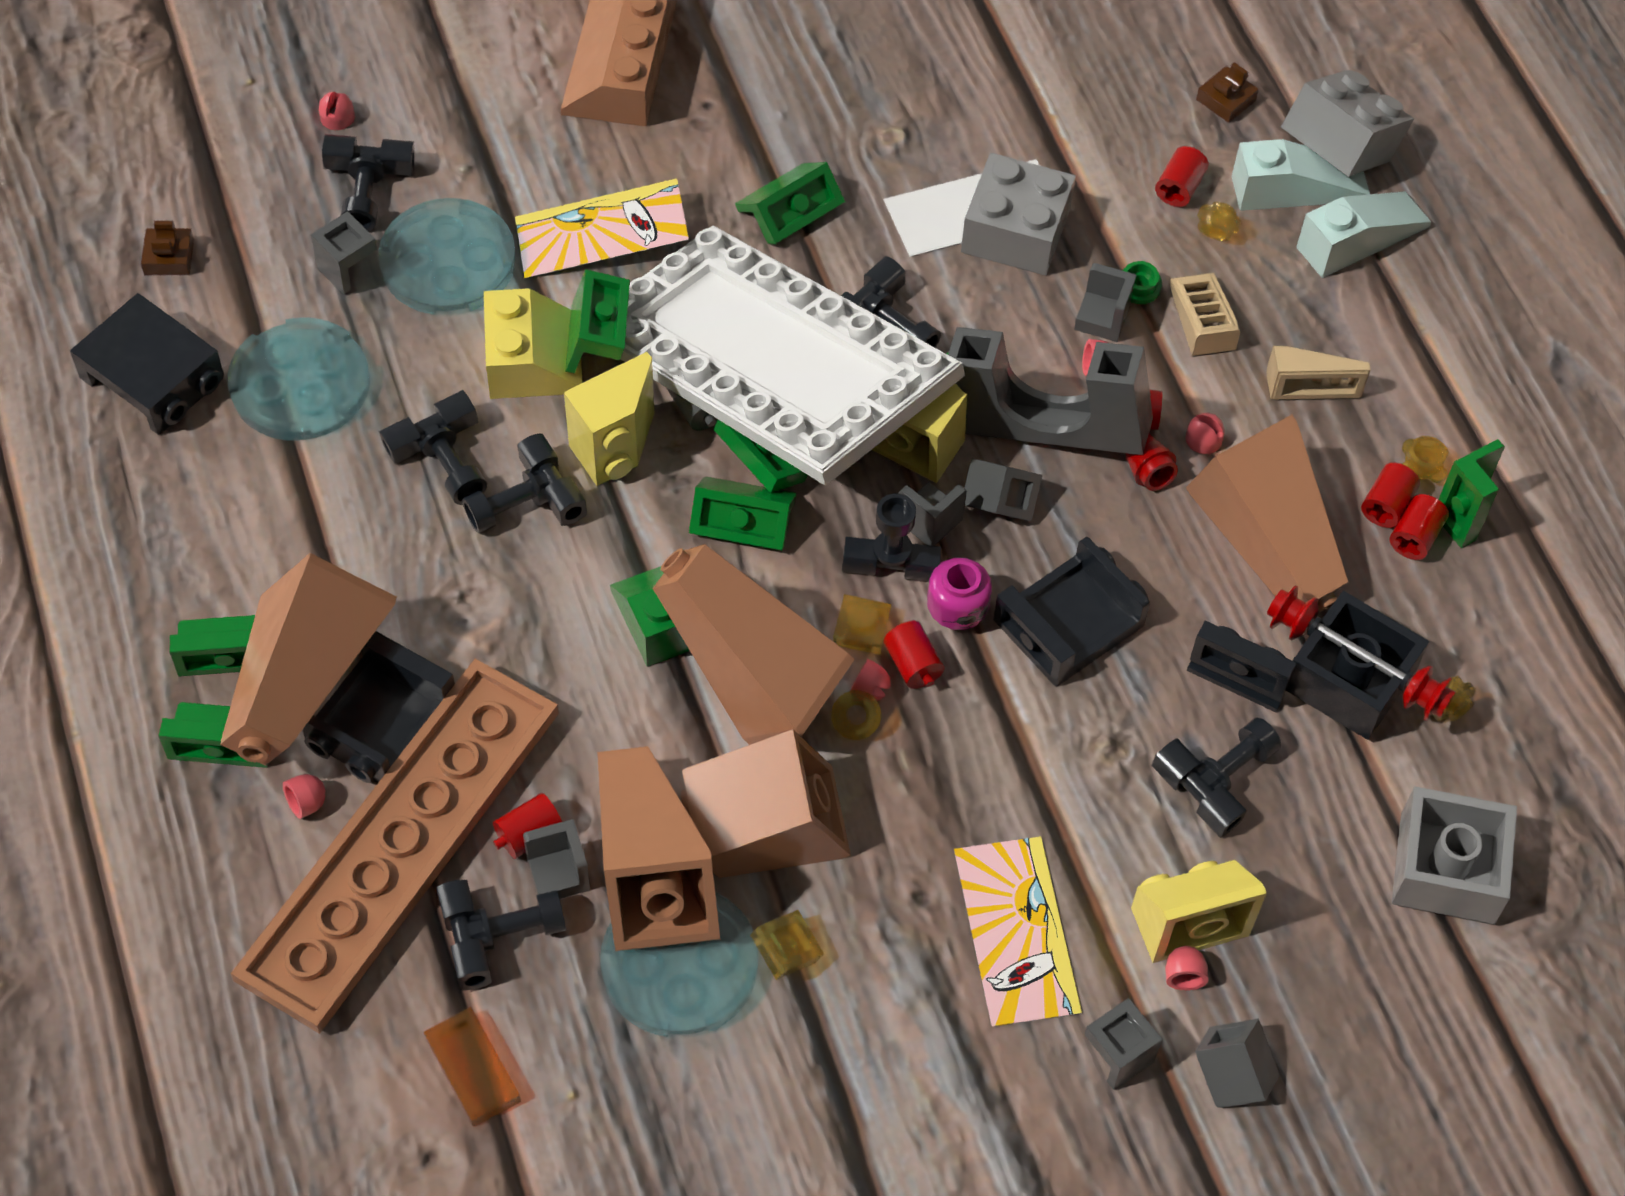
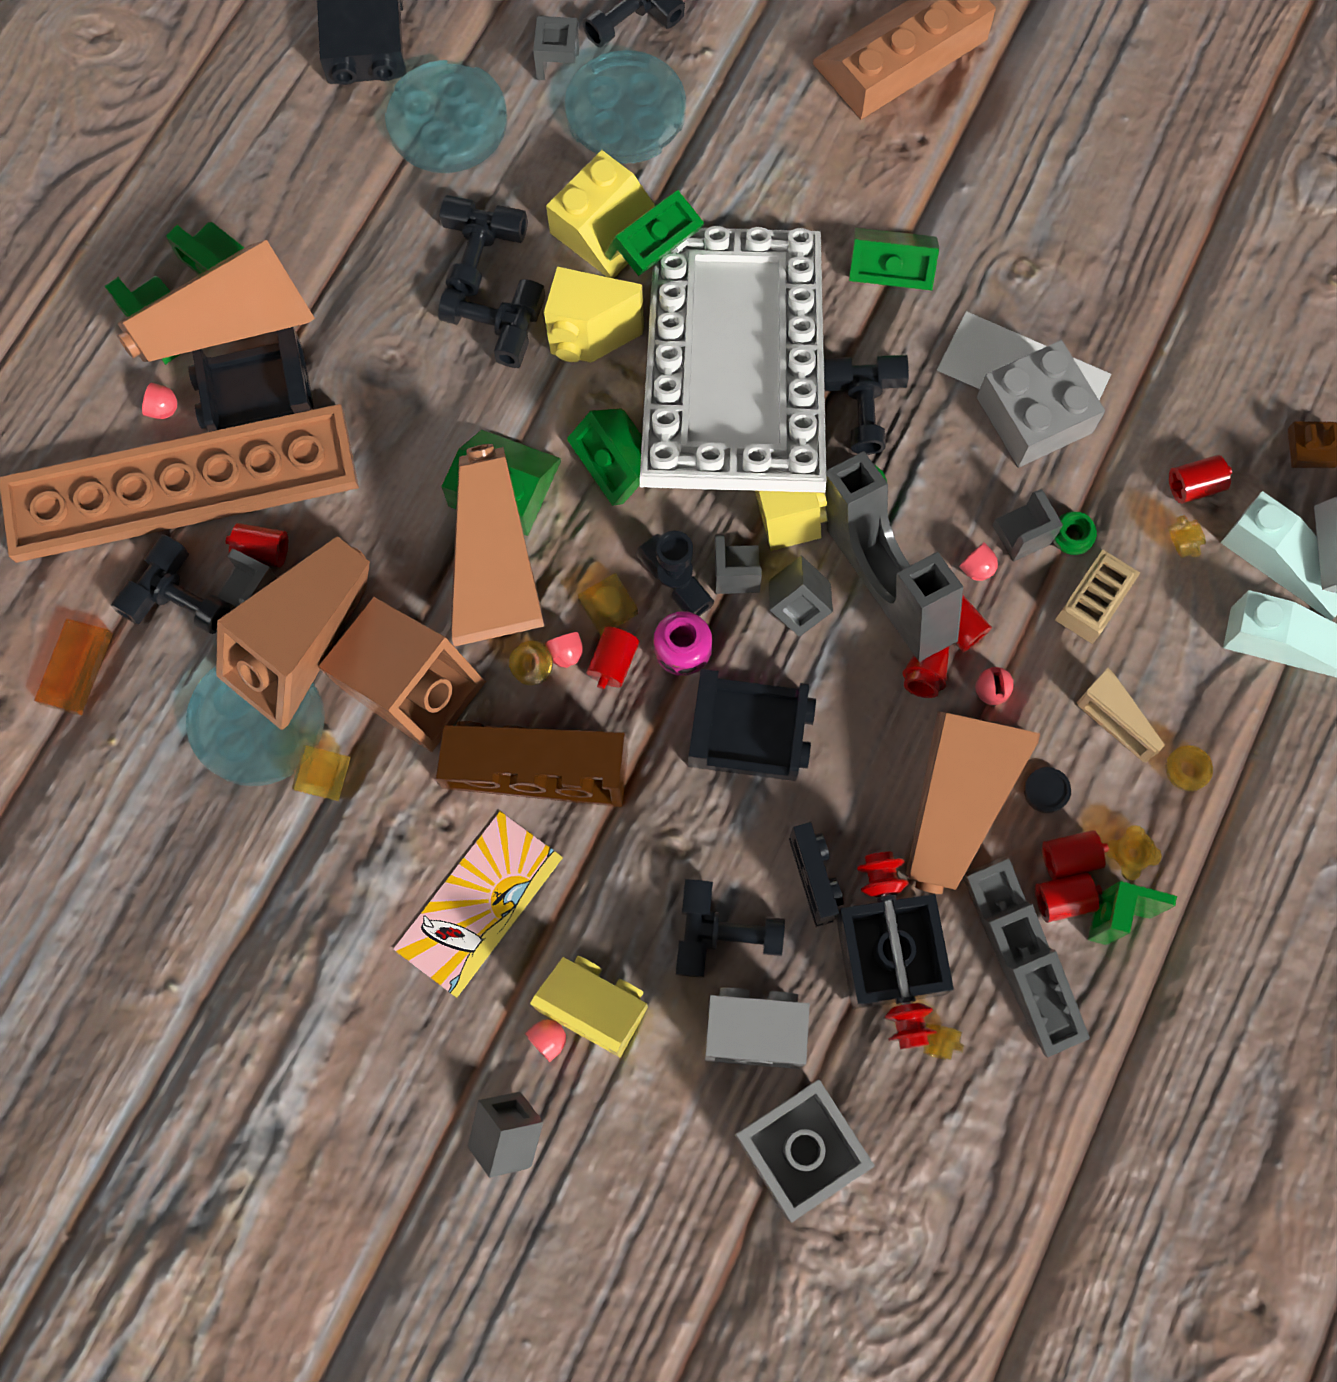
camera: 50 degrees right, 15 degrees up
sticker [515,178,689,278] -> none
dark grey panel [1084,998,1163,1090] -> none
none -> reddish brown wedge [436,721,628,807]
none -> light grey brick [705,988,810,1069]
none -> dark grey slope [963,856,1090,1058]
none -> black piece [1024,767,1071,813]
none -> clear yellow plate [1165,745,1213,791]

